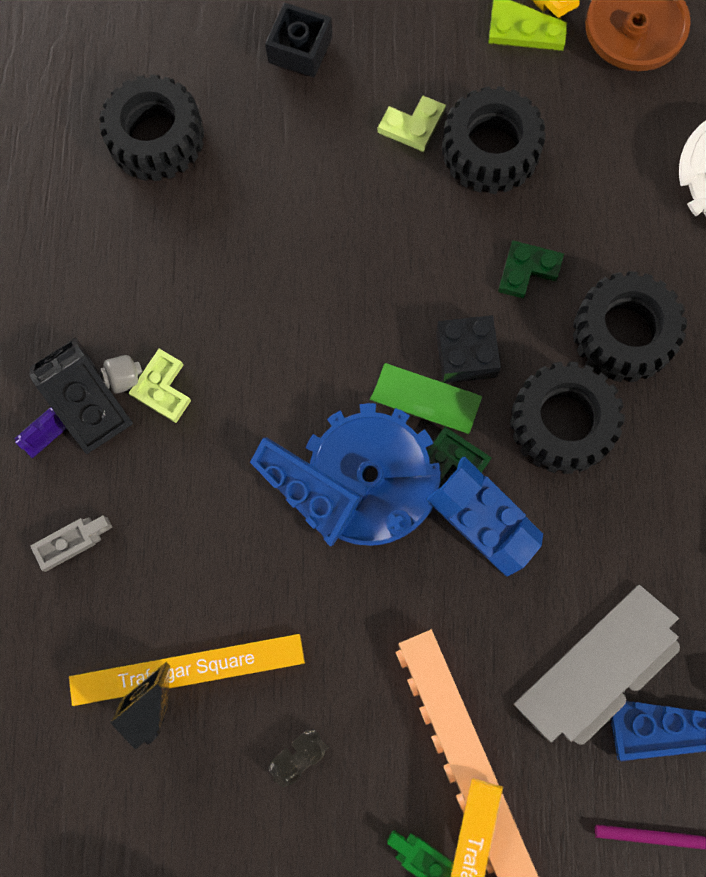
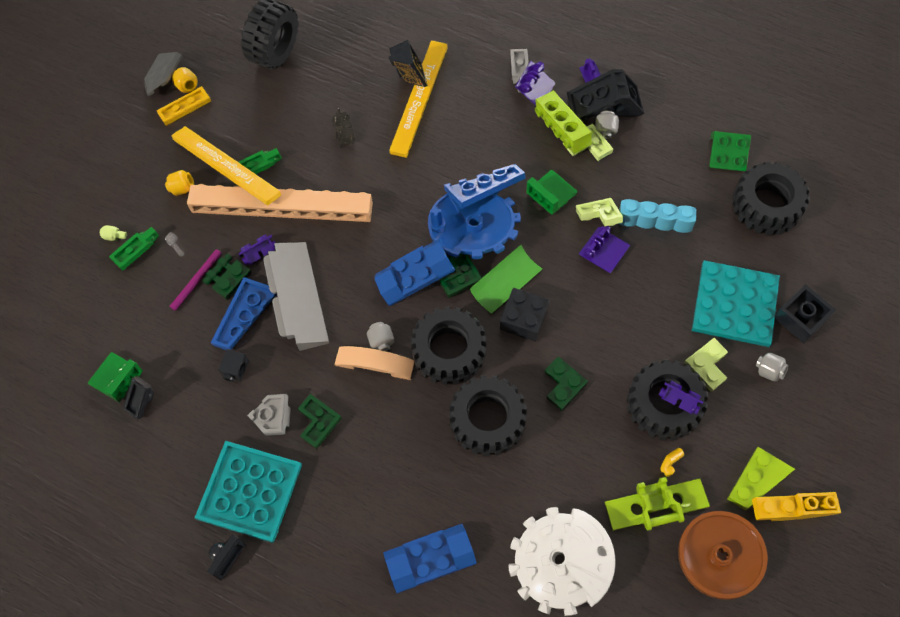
camera: 115 degrees right, 10 degrees down
none -> dark green plate [202,253,252,300]
none -> dark purple hinge [239,234,276,265]
none -> light nougat slope [335,346,415,380]
none -> light grey head [367,322,394,351]
none -> hinge [515,61,555,106]
none -> green bracket [526,170,577,215]
none -> lime brick [535,90,592,154]
none -> yellowish green plate [576,198,623,226]
none -> dark purple hinge [579,226,630,273]
none -> lime piece [604,477,710,531]
none -> medium azure brick [618,199,697,233]
none -> dark purple hinge [659,381,703,415]
none -> yellow arm [660,448,684,477]
none -> teal plate [691,260,780,347]
none -> green bracket [709,131,751,171]
none -> light grey head [756,353,789,382]

